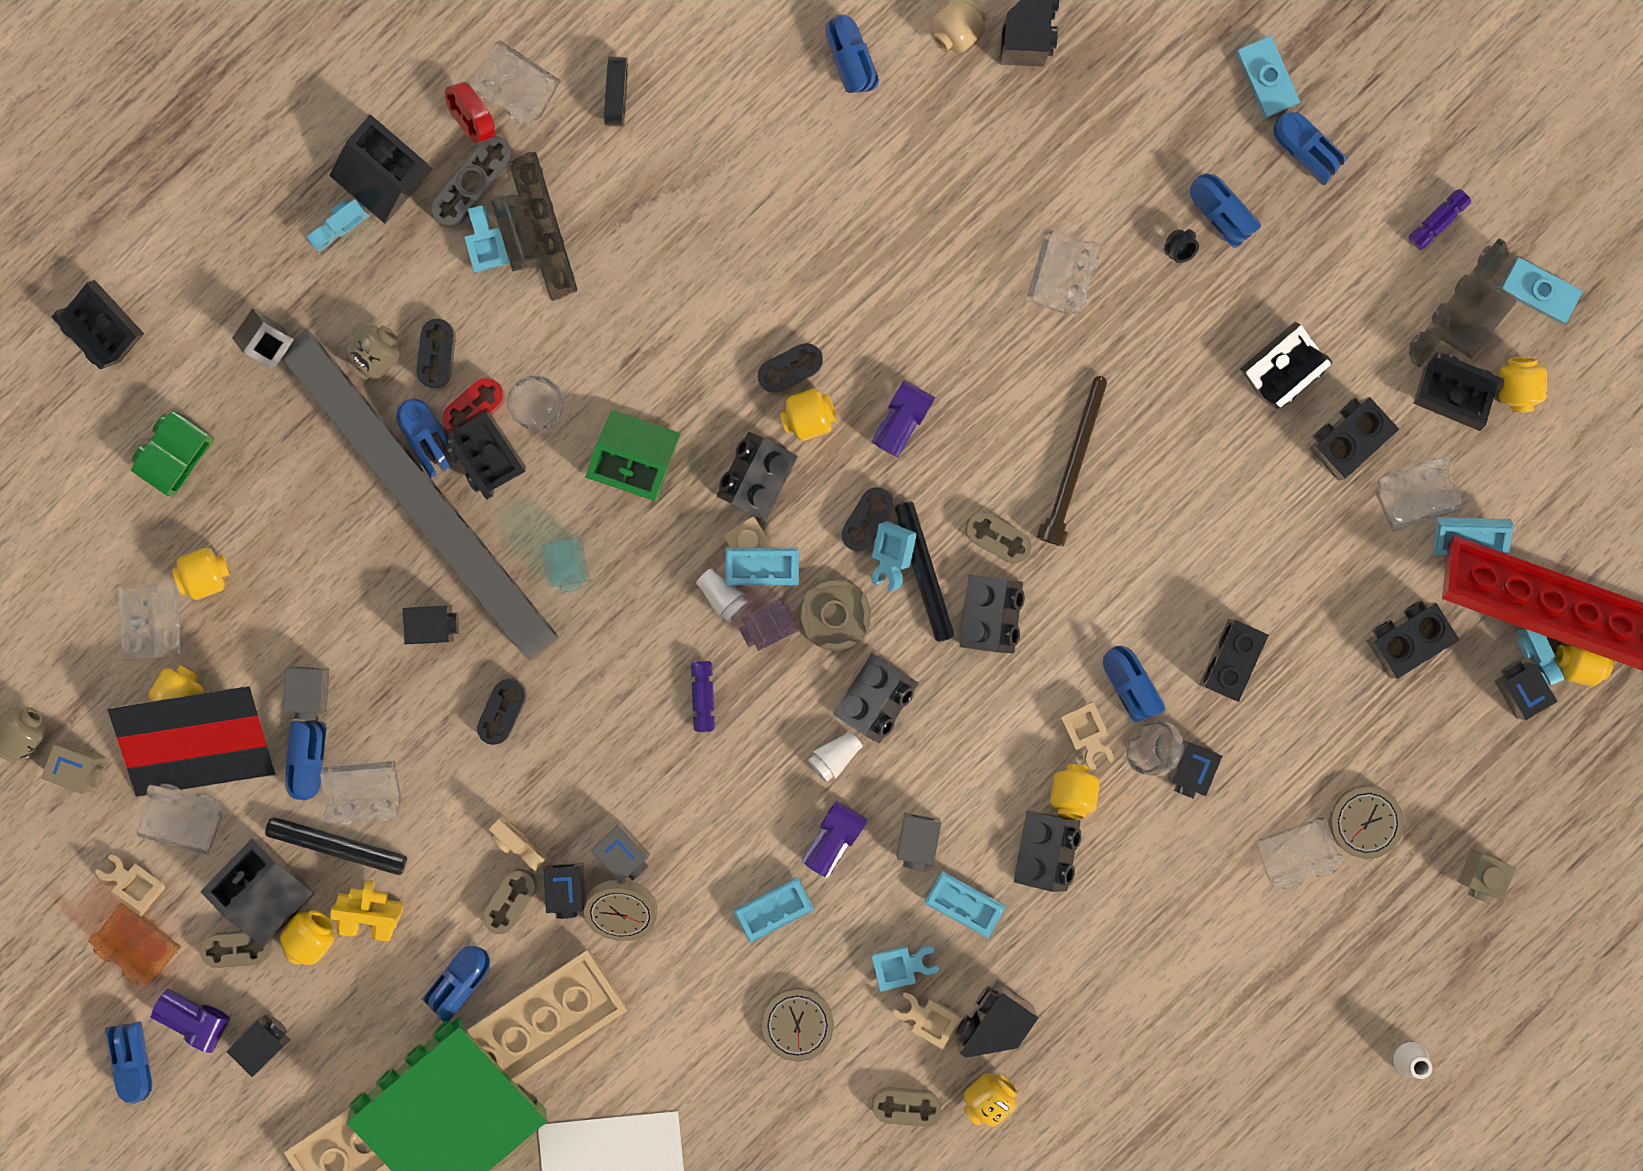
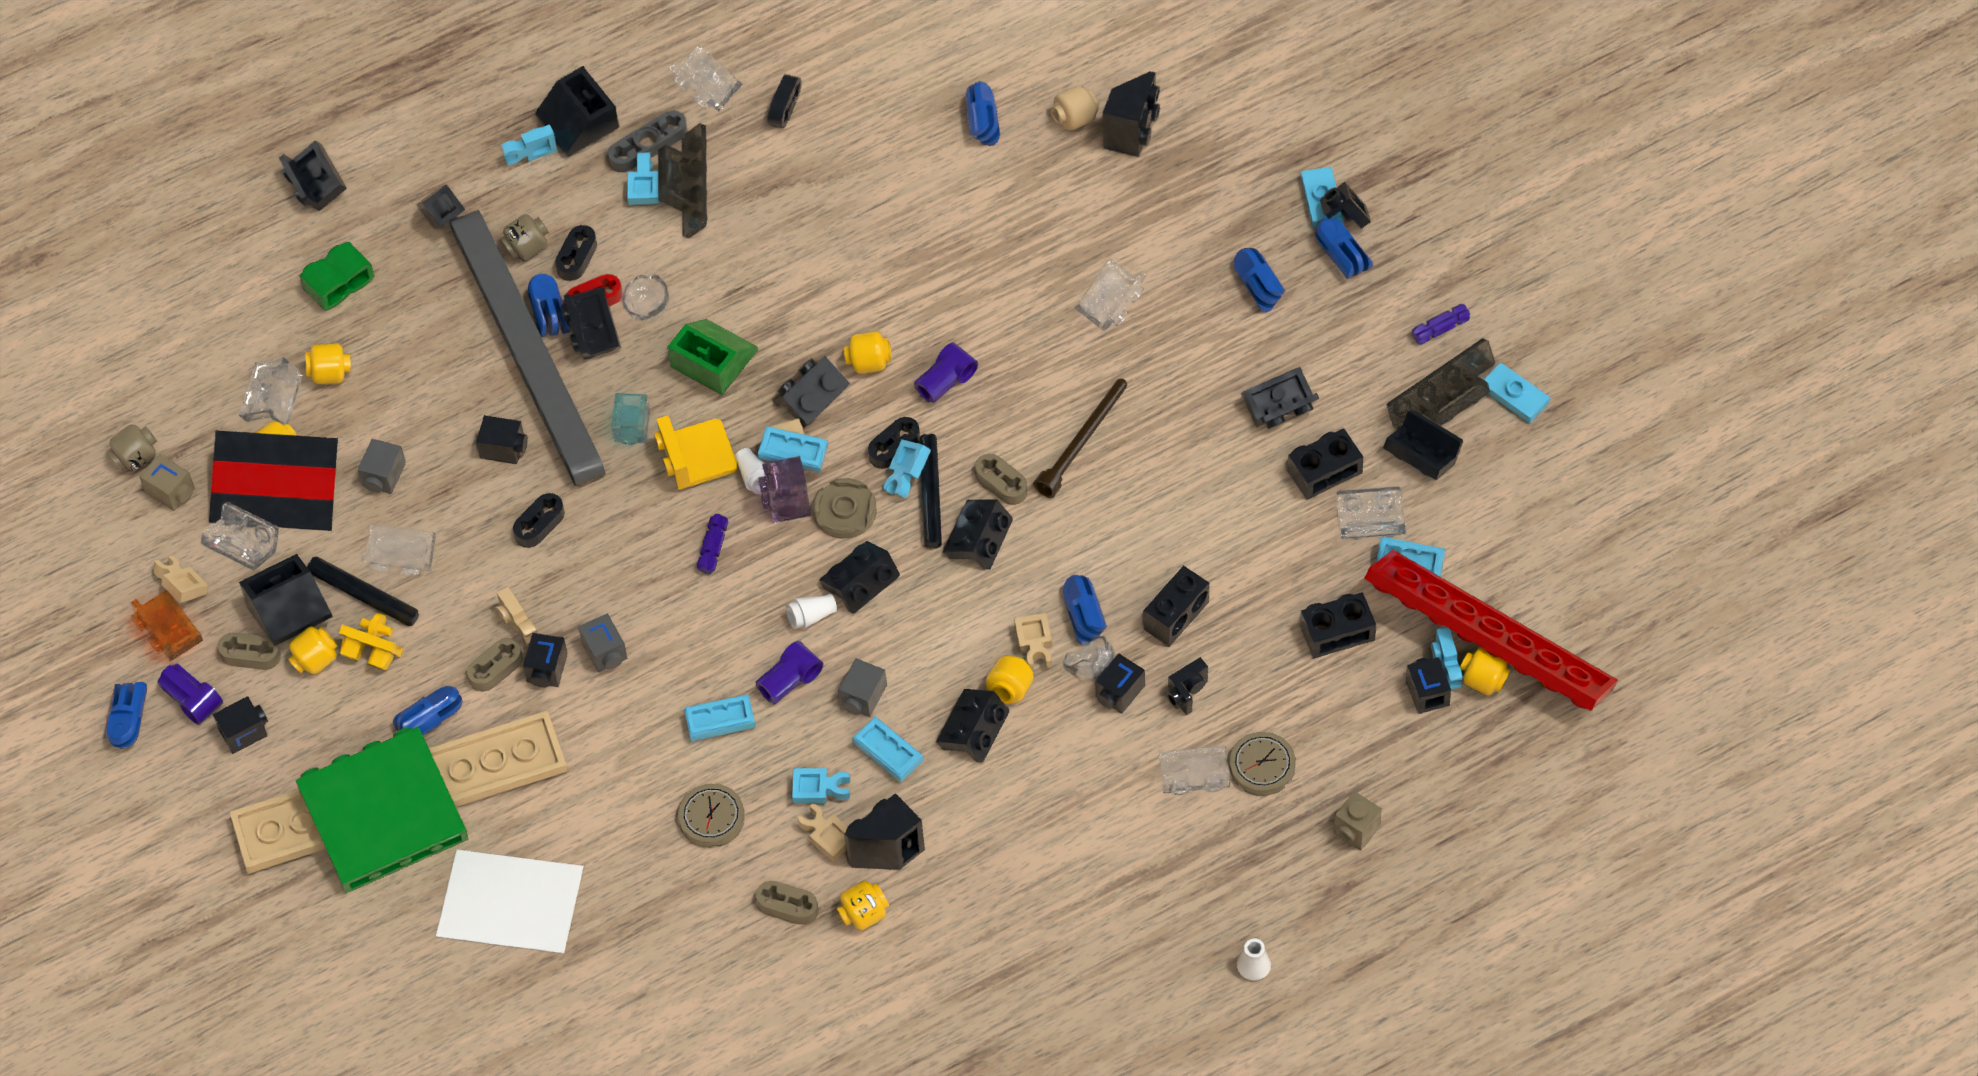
camera: 15 degrees right, 30 degrees down
blue arm [285,721,327,801] -> none
red beam [445,82,495,143] -> none
dark tan tile [584,880,657,941] -> none
black beam [758,343,823,394] -> none
black plate [1164,229,1199,263] -> none
yellow head [1498,357,1547,413] -> none
none -> yellow bracket [653,415,738,490]
none -> black bracket [1166,657,1208,715]
none -> black bracket [1320,182,1371,229]

